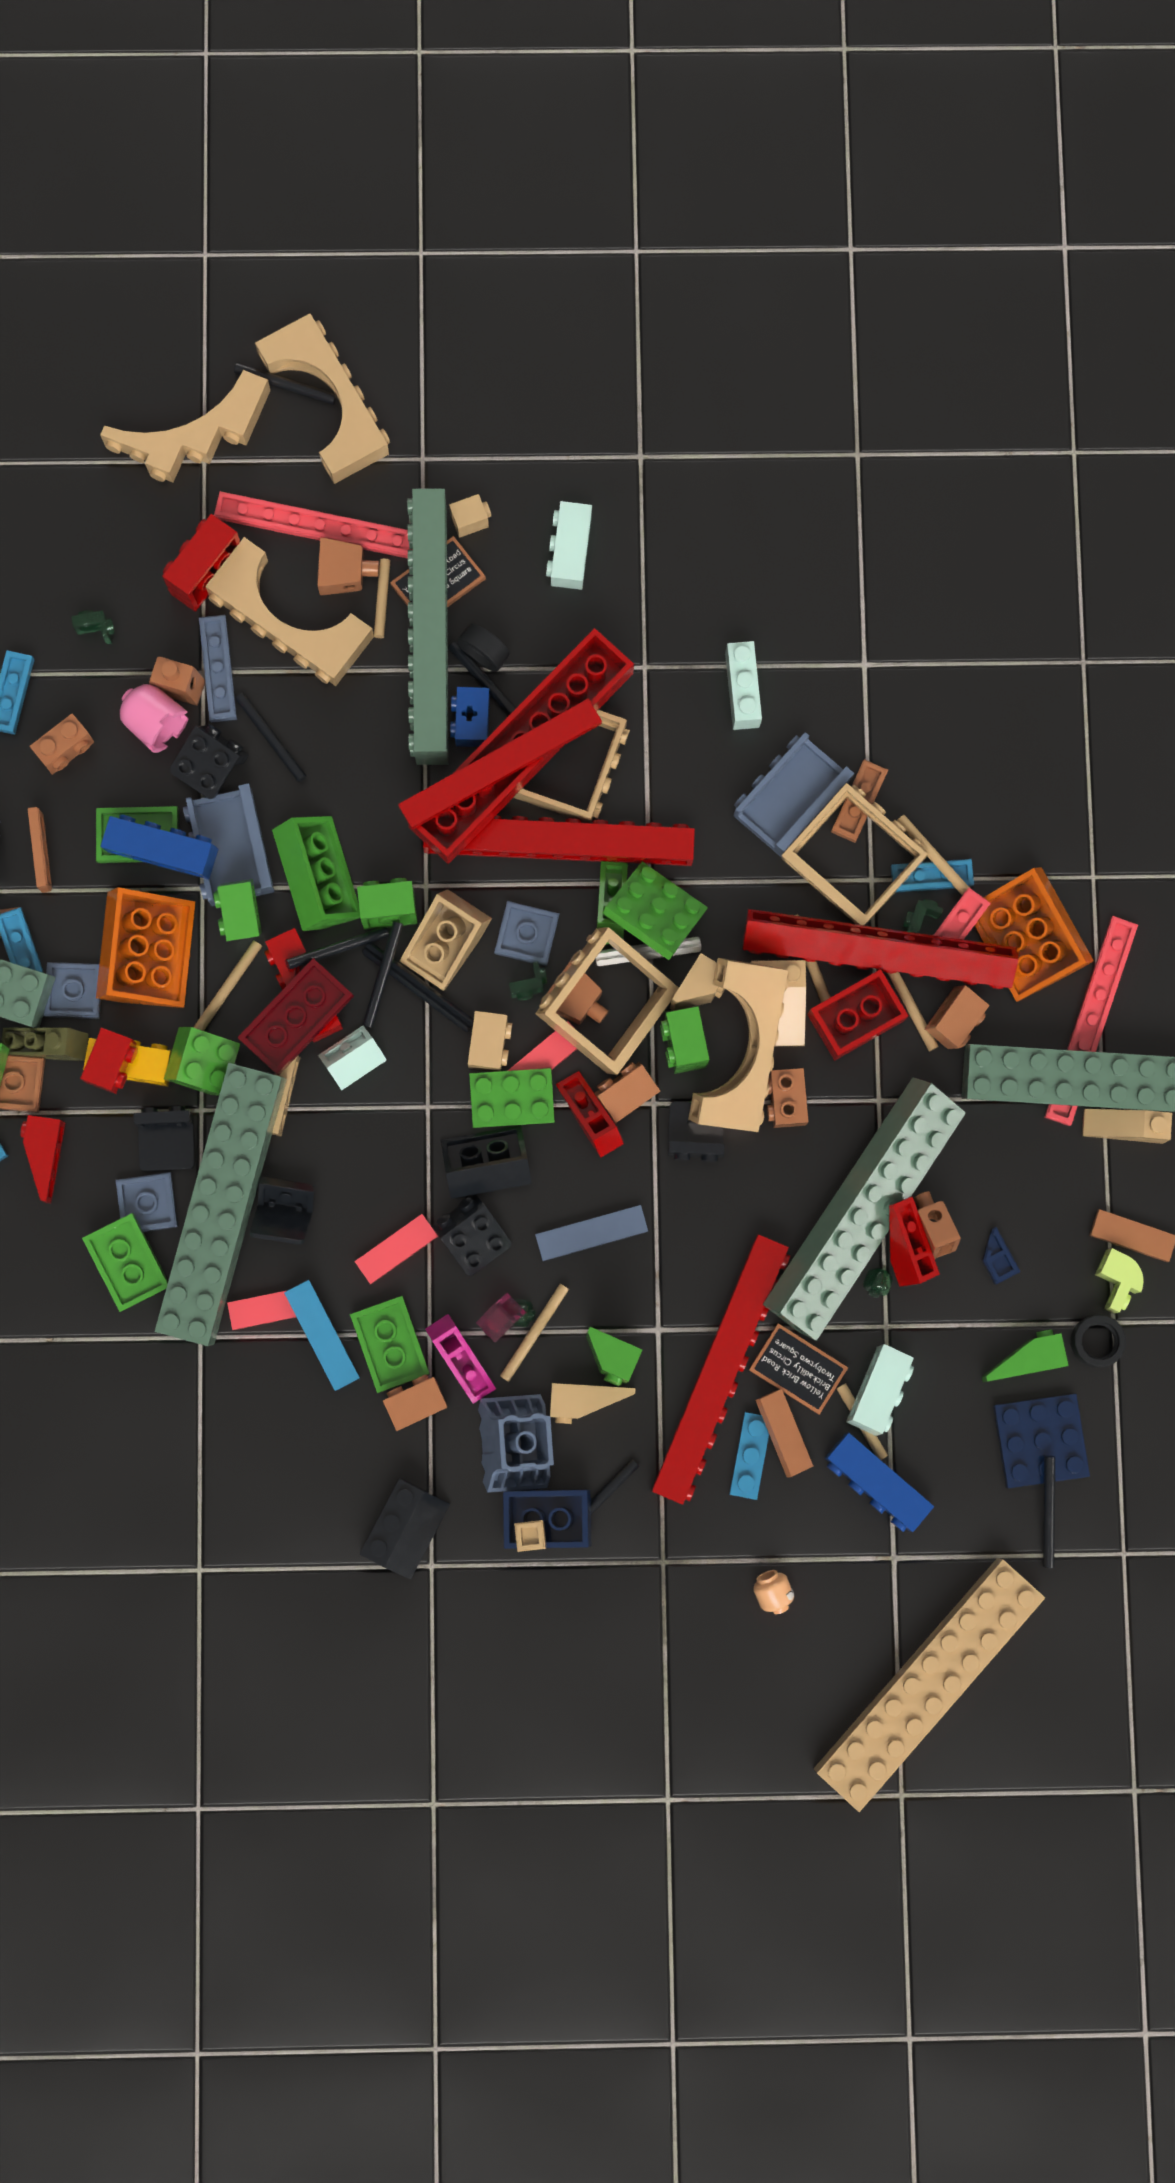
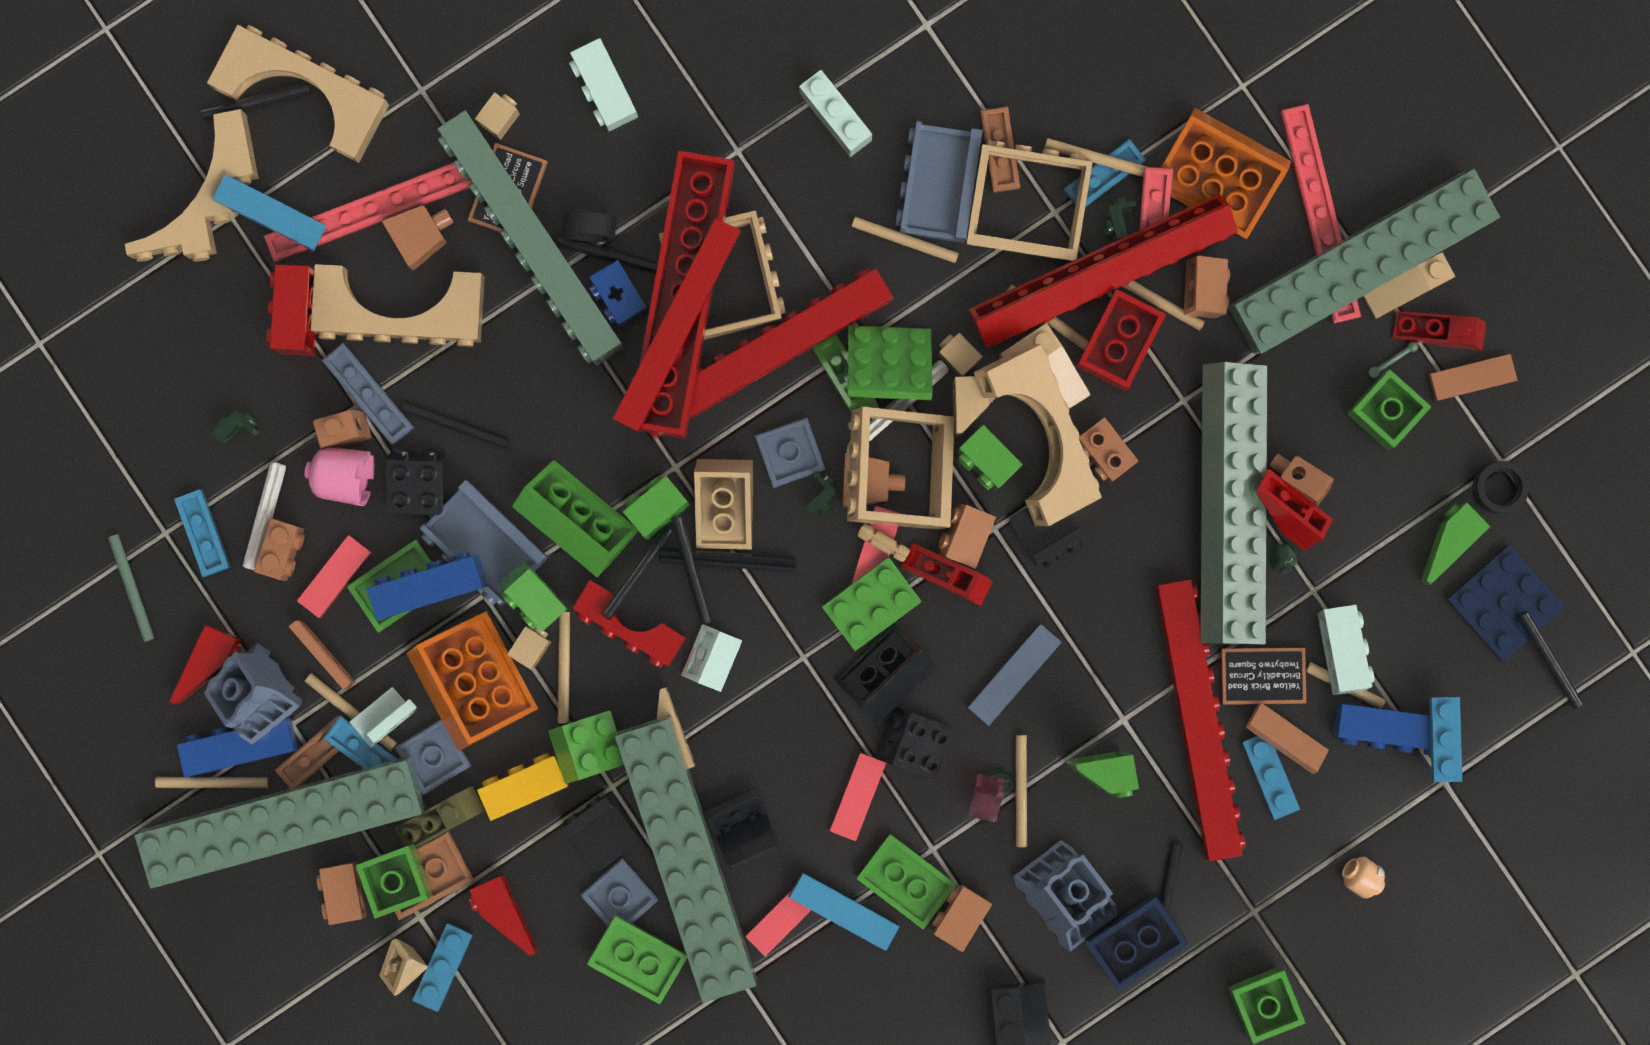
camera: 30 degrees left, 5 degrees up
red brick [80,1027,138,1094] -> none
dark red plate [237,958,354,1076] -> none
tan bar [374,559,390,638] -> none
dark pink slope [425,1314,496,1404] -> none
tan brick [468,1011,512,1072] -> none
tan tile [514,1520,546,1552] -> none
tan slope [550,1383,635,1424] -> none
tan brick [814,1558,1045,1812] -> none
dark blue tile [982,1227,1020,1285] -> none
yellowish green brick [1095,1248,1143,1314] -> none
none -> dark azure tile [212,174,326,252]
none -> white axle [243,462,286,570]
none -> coral tile [297,535,372,618]
none -> tan bar [305,673,398,752]
none -> light aqua panel [349,687,417,748]
none -> tan brick [507,626,552,670]
none -> tan bar [852,217,959,263]
none -> tan axle [858,524,910,562]
none -> tan brick [938,333,983,377]
none -> bright green brick [1227,966,1305,1044]
none -> bright green brick [1346,370,1431,451]
none -> sand green hinge [1368,341,1418,378]
none -> red slope [1393,311,1486,351]
none -> dark azure plate [1429,697,1462,782]

